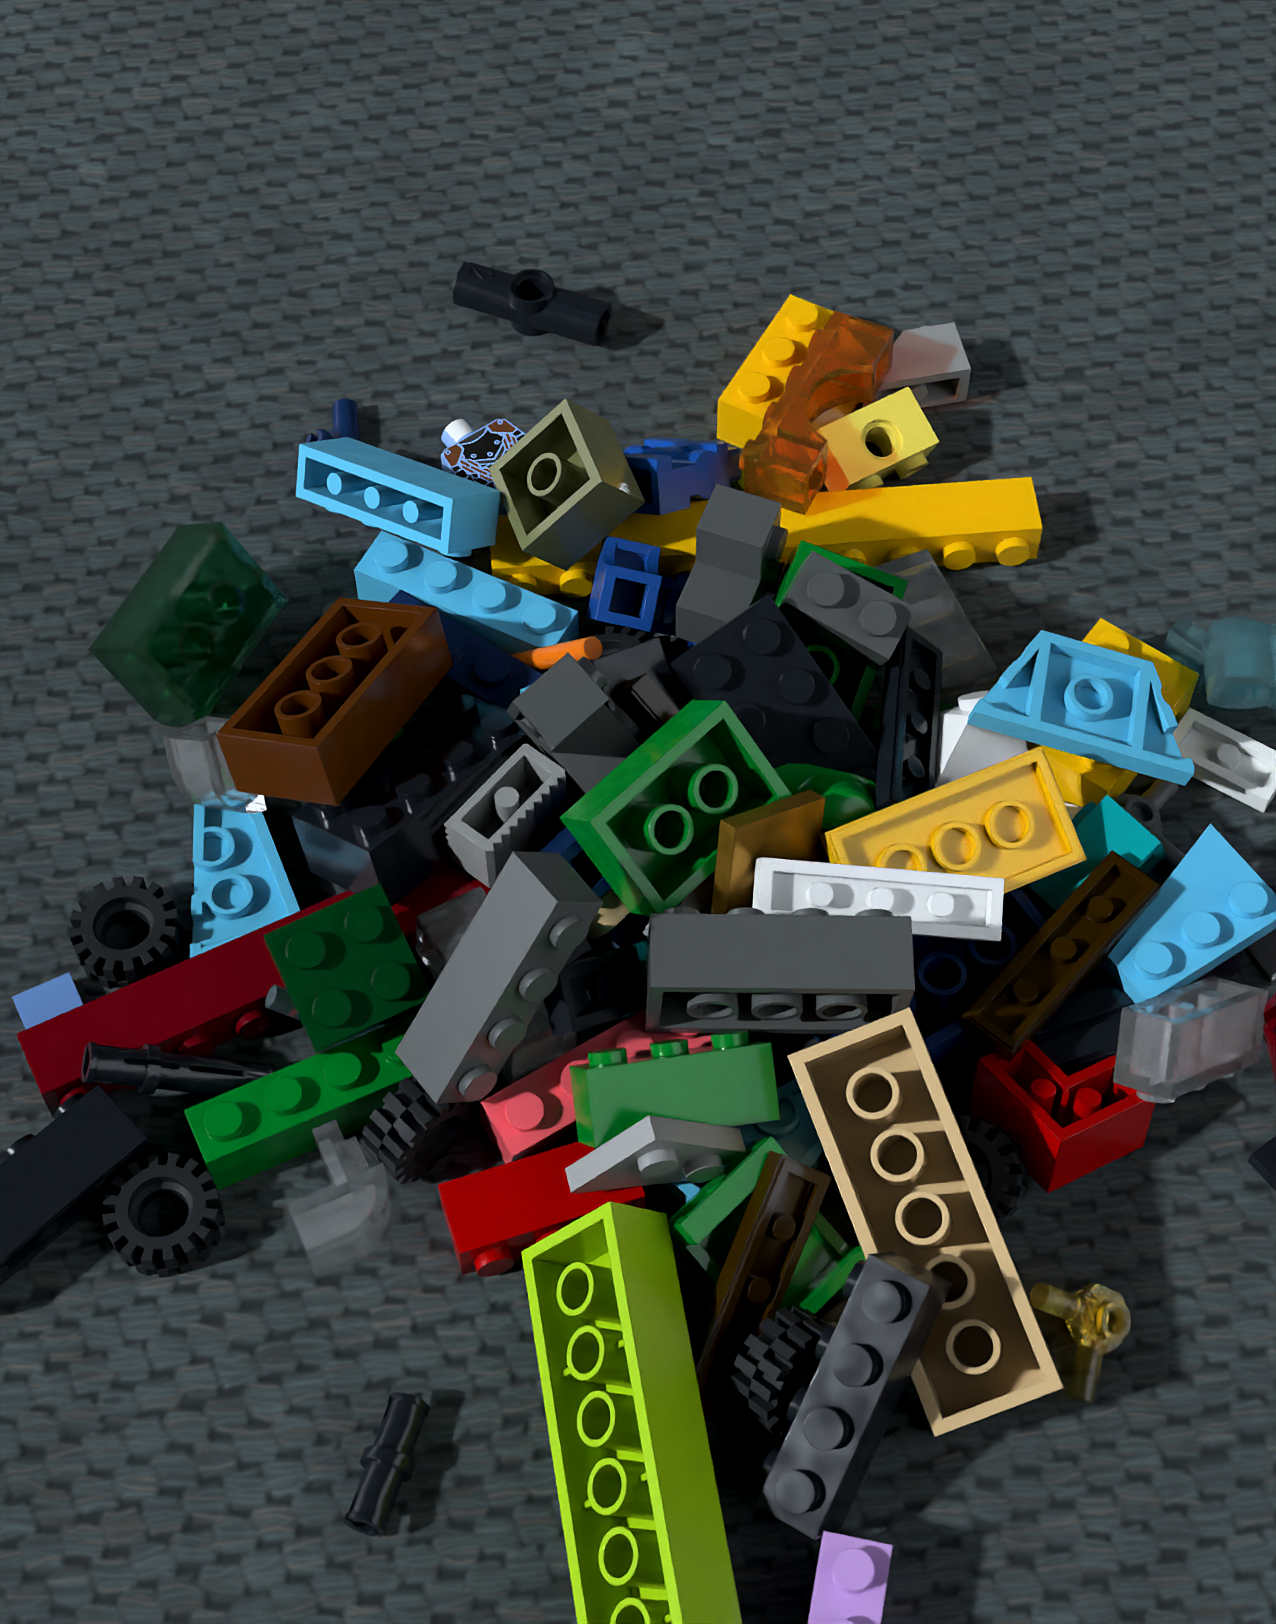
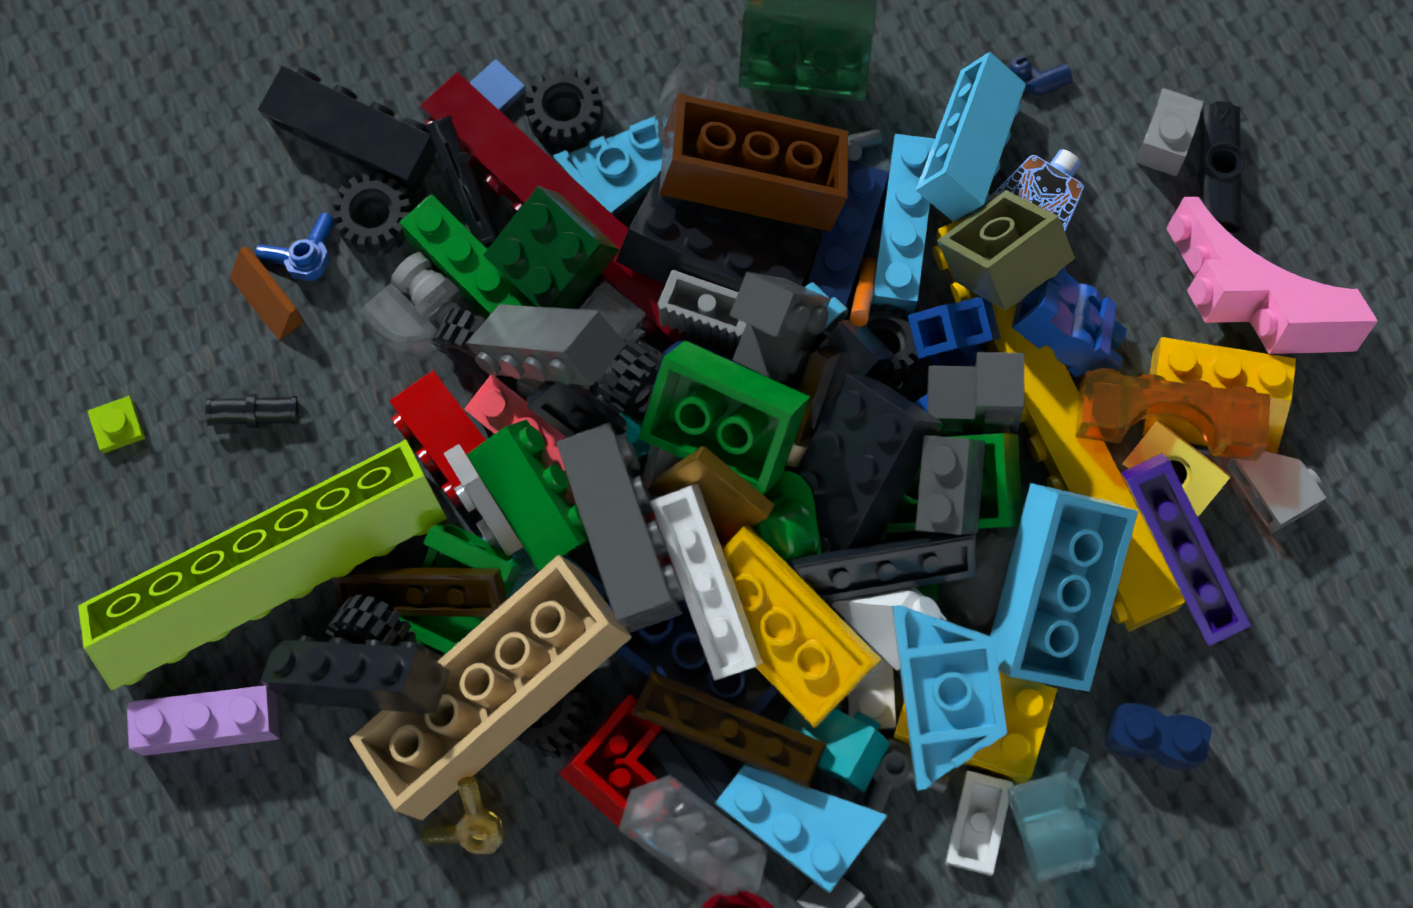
camera: 75 degrees right, 15 degrees up
none -> dark orange slope [230,246,304,340]
none -> blue piece [255,213,335,281]
none -> light grey wheel [391,252,453,314]
none -> medium azure brick [990,483,1138,692]
none -> dark blue brick [1105,703,1212,770]
none -> dark purple brick [1121,453,1251,646]
none -> light grey slope [1136,88,1203,177]
none -> bright pink arch [1166,197,1378,354]

